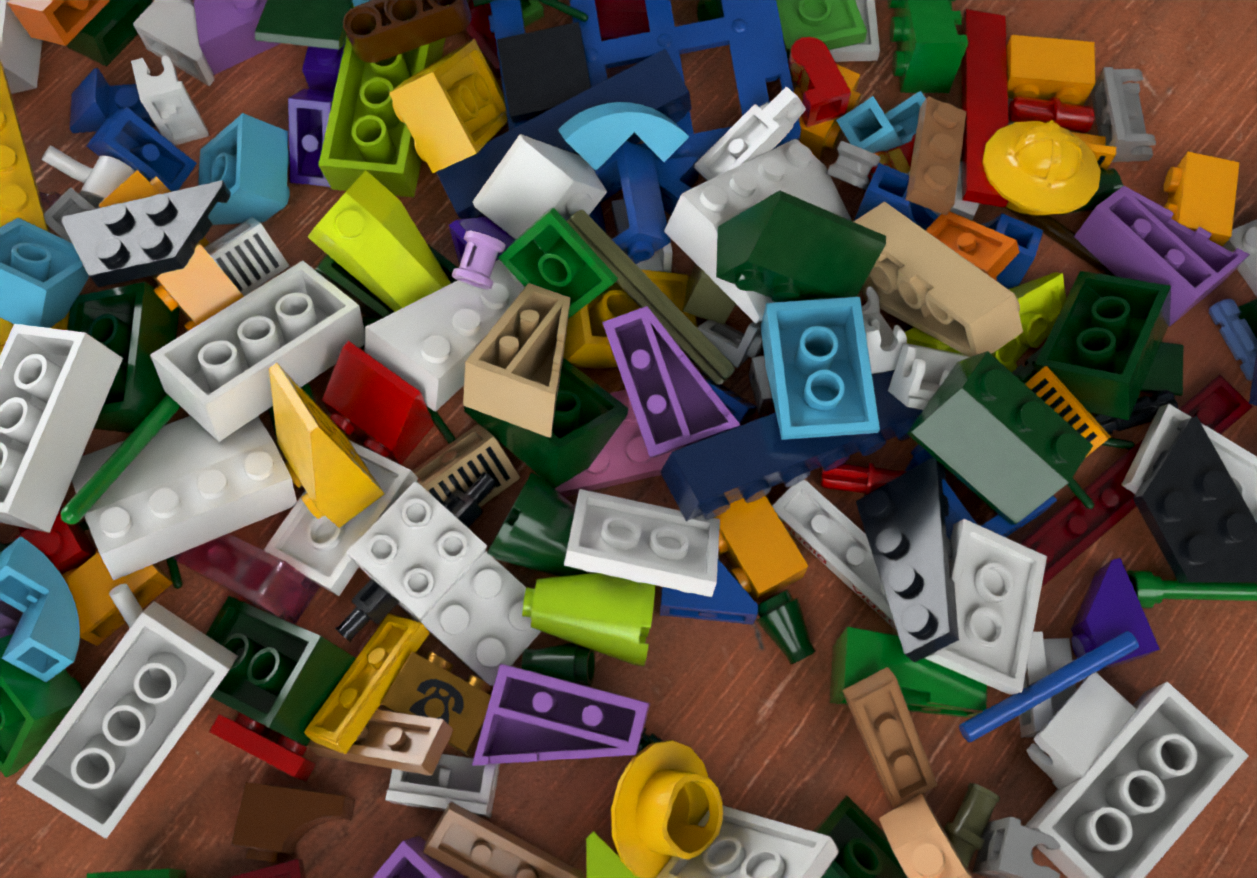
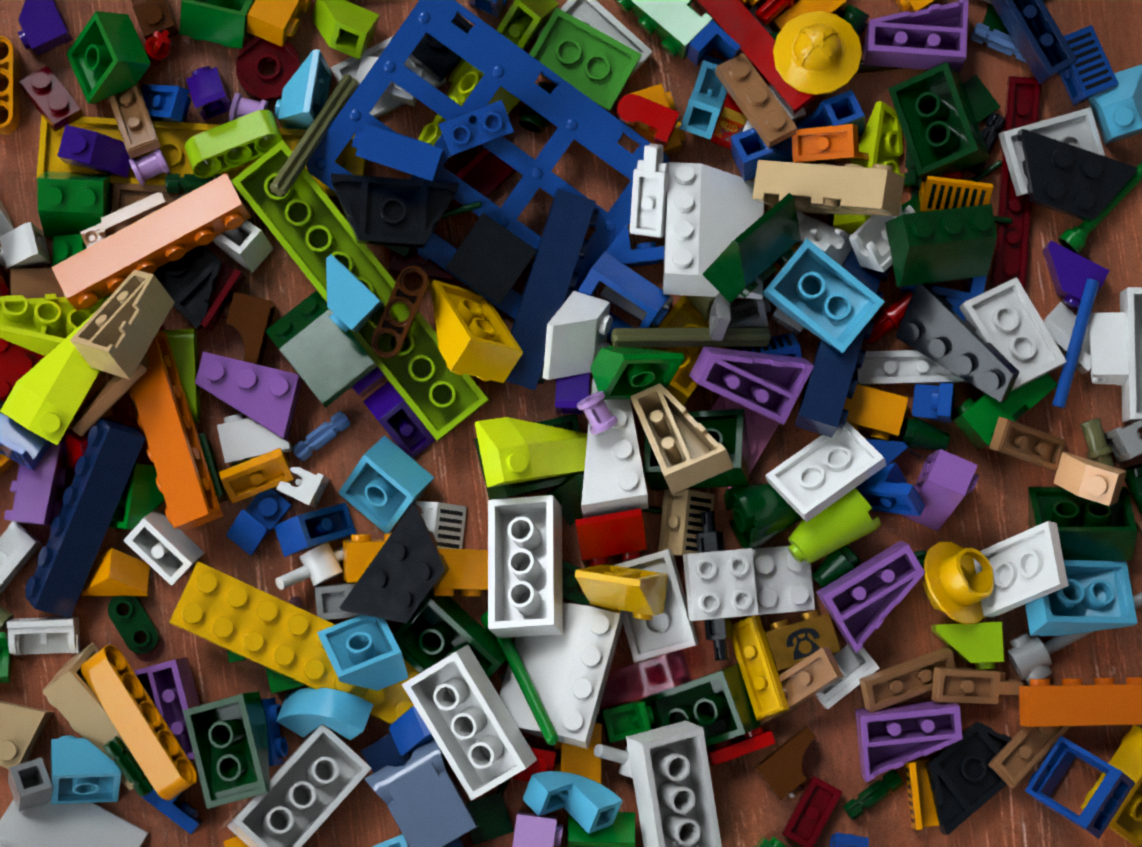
camera: 45 degrees left, 15 degrees up
medium azure brick [558,102,689,171] -> none
light grey wheel [826,141,881,190] -> none
none -> light orange panel [219,448,294,504]
none -> medium blue axle [292,411,351,461]
none -> green bracket [600,700,654,743]
none -> blue panel [687,20,741,66]
none -> light grey tile [709,293,731,341]
none -> blue slope [856,463,925,516]
none -> medium lavender wedge [902,449,979,531]
none -> blue slope [912,382,955,423]

